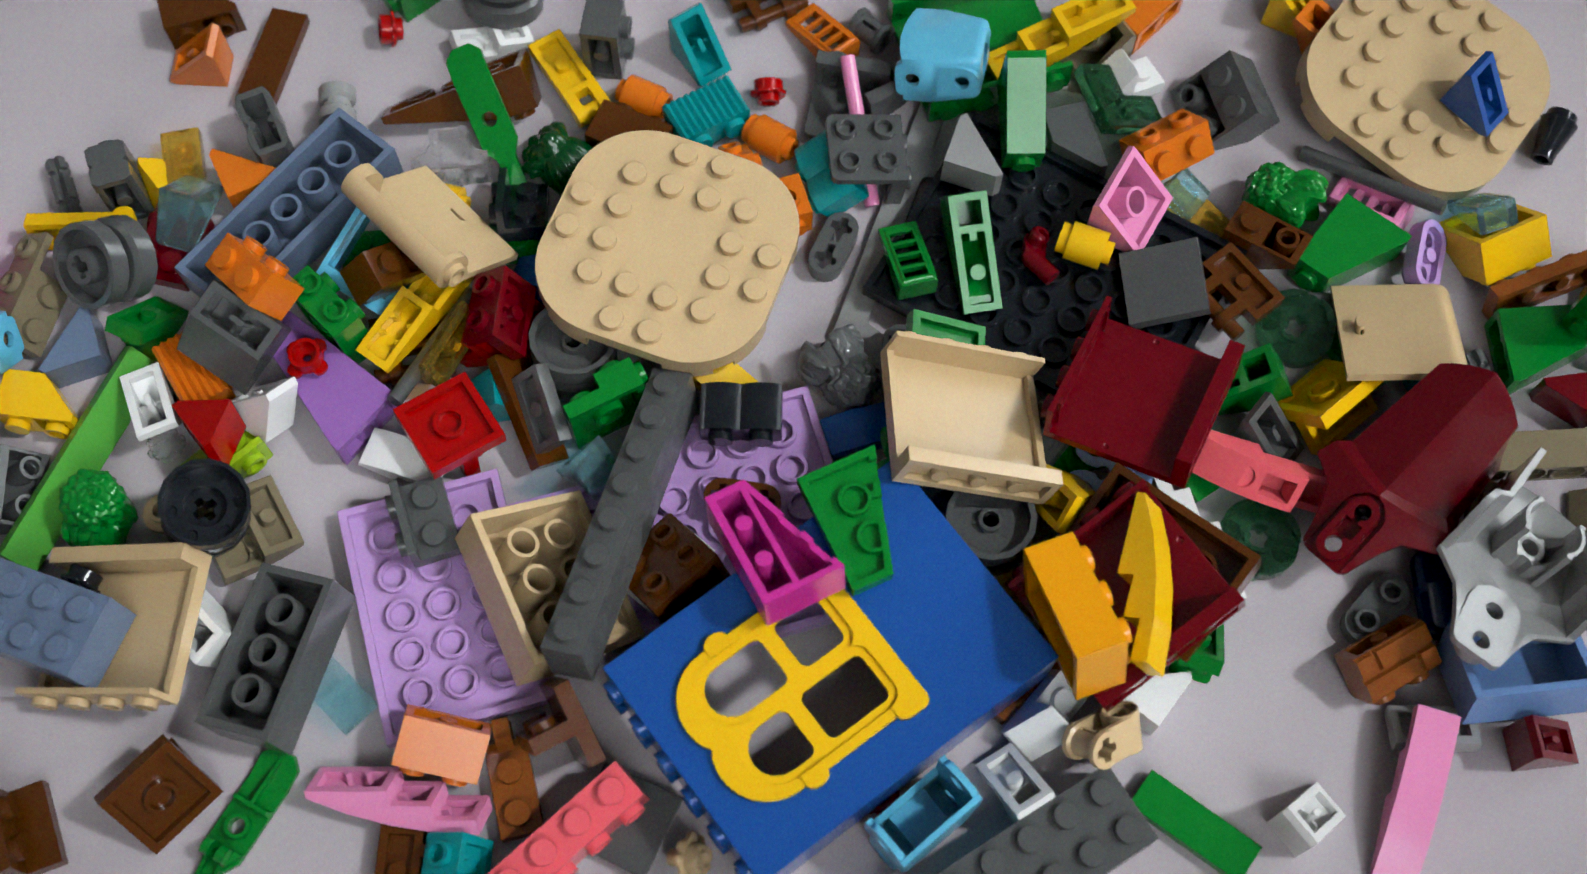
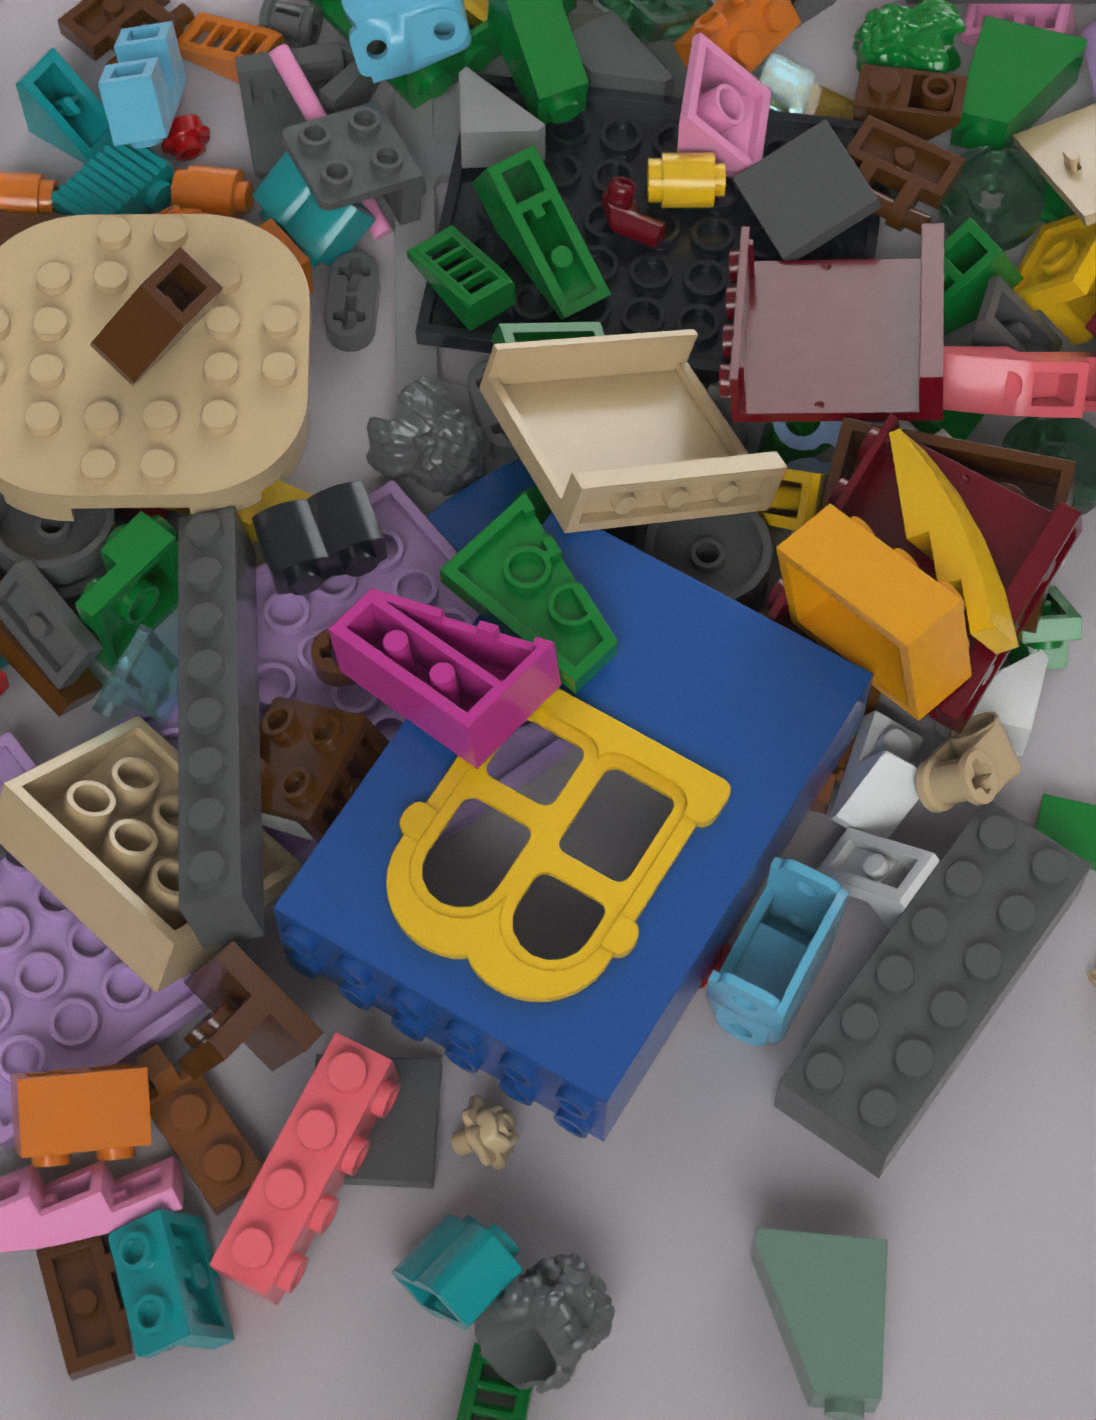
camera: 20 degrees left, 5 degrees down
none -> reddish brown slope [90,247,223,386]
none -> medium azure arch [98,21,187,149]

